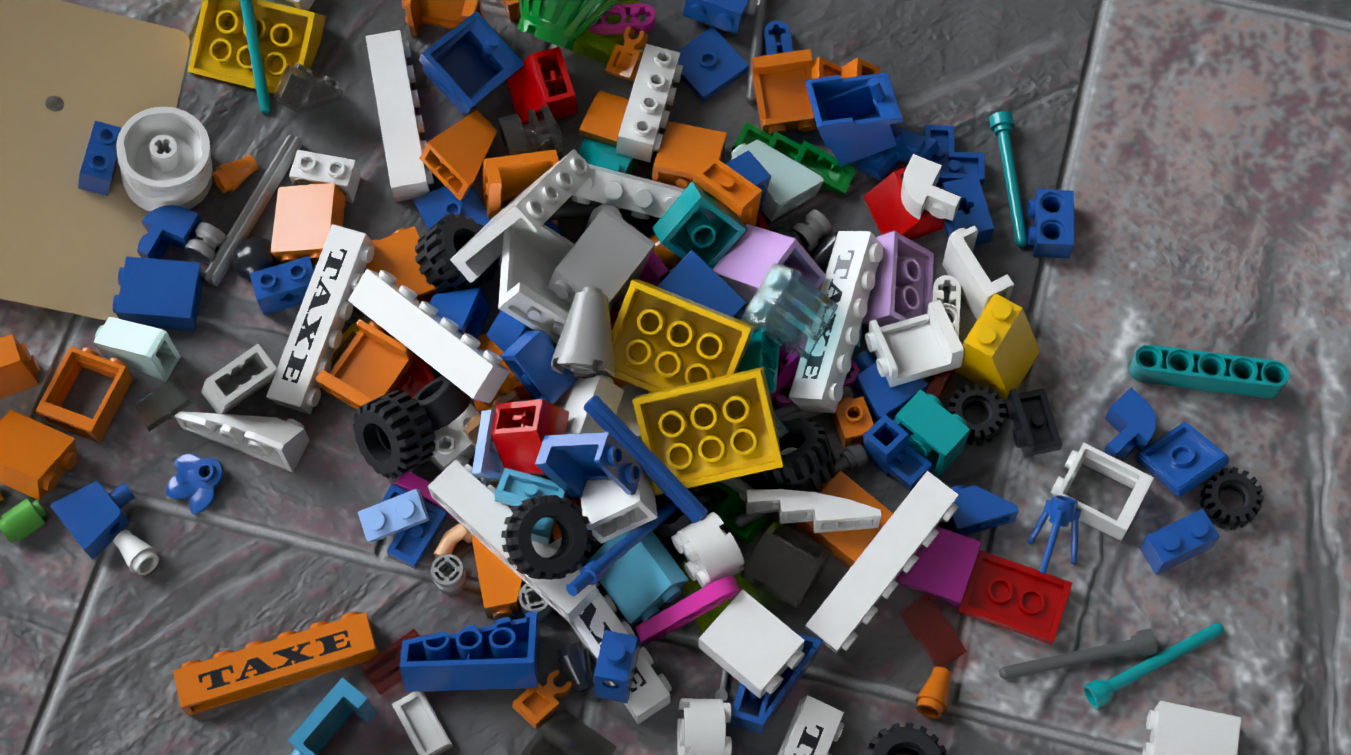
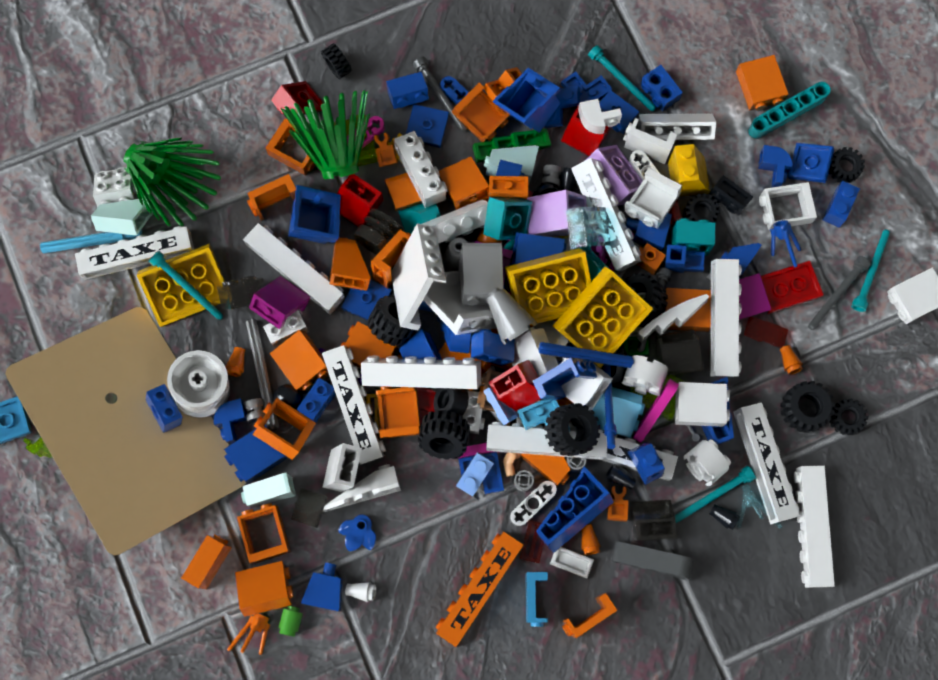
camera: 40 degrees left, 10 degrees up
none -> magenta panel [249,276,310,329]
none -> orange window [252,398,316,460]
none -> white beam [510,481,557,526]
none -> orange cone [581,524,601,555]
none -> white brick [638,114,716,140]
none -> orange brick [736,55,788,111]

